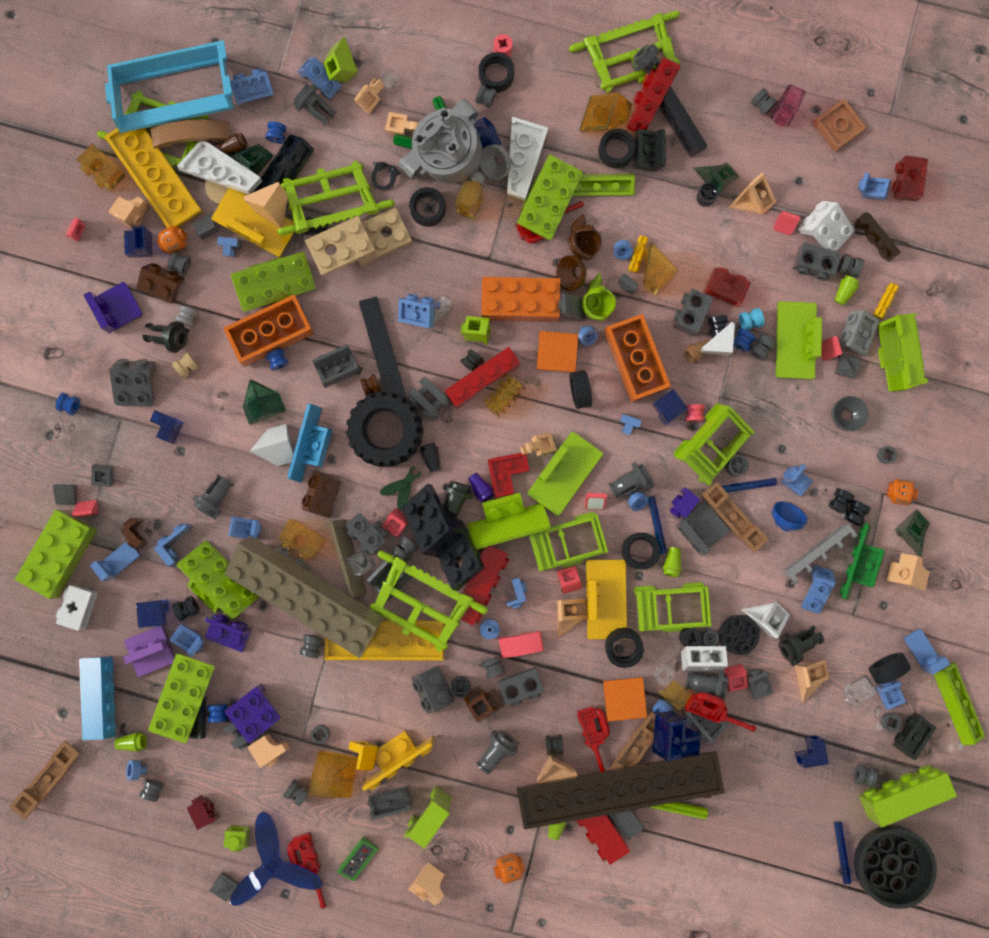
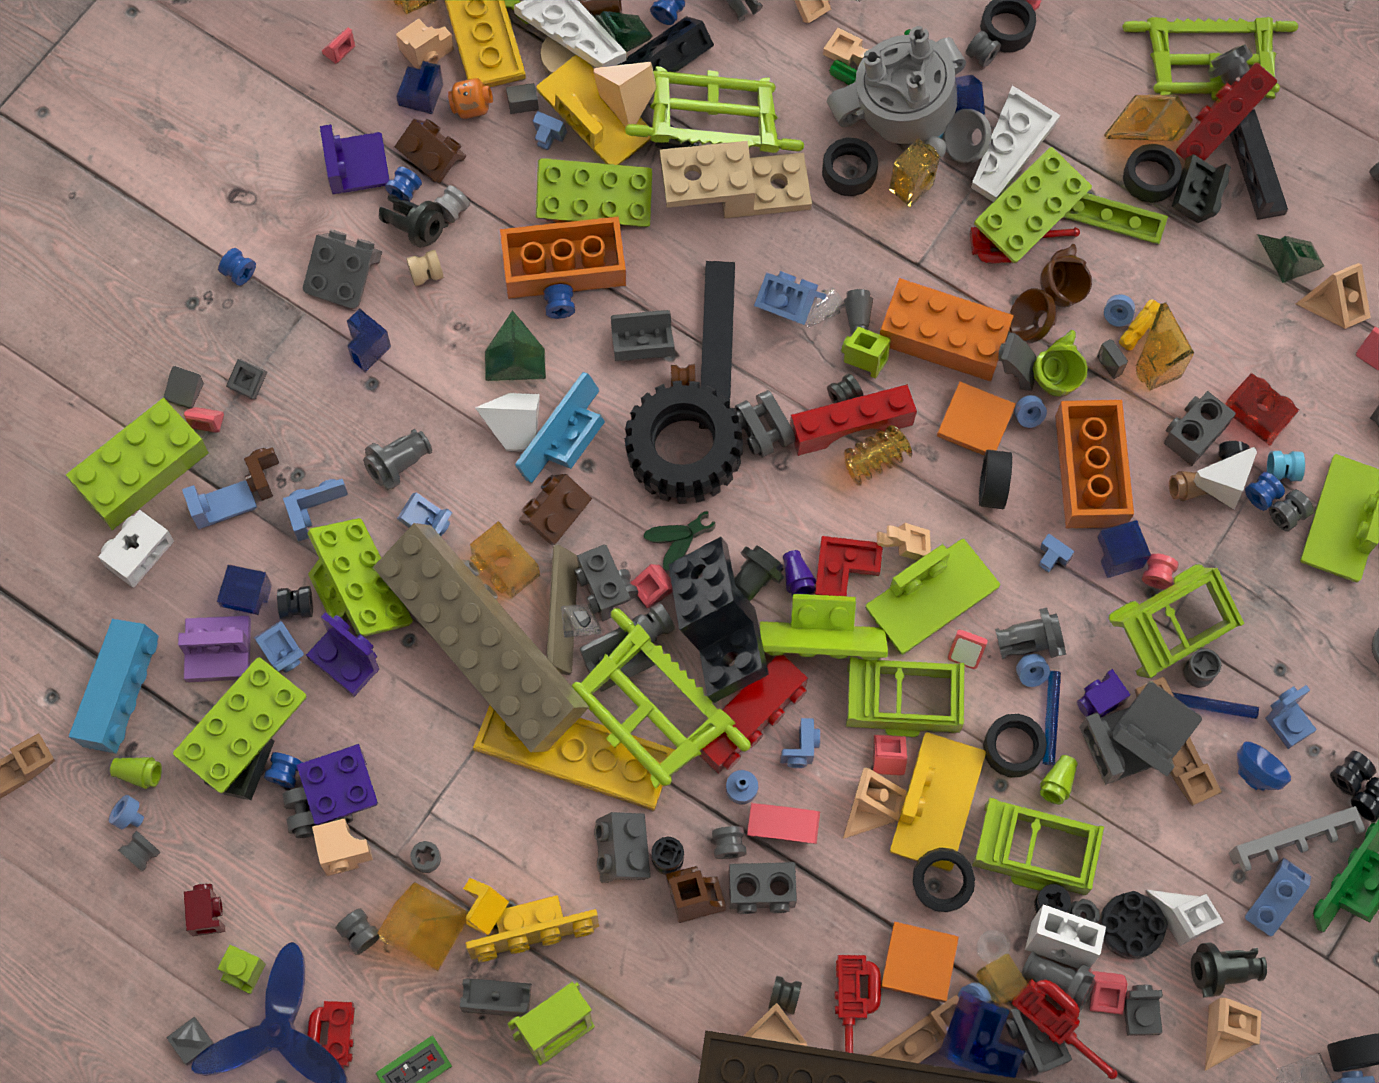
camera: 20 degrees right, 15 degrees down
dark grey wheel [168,251,191,275] -> none
dark grey wheel [299,634,323,658] -> none
black piece [371,162,401,190] -> none
black cone [420,442,441,472] -> none
dark grey piece [476,730,520,775] -> none
black wheel [696,182,719,207] -> none
none -> blue wheel [385,167,422,202]
none -> dark grey cone [844,289,873,334]
none -> dark grey bracket [1112,681,1202,776]

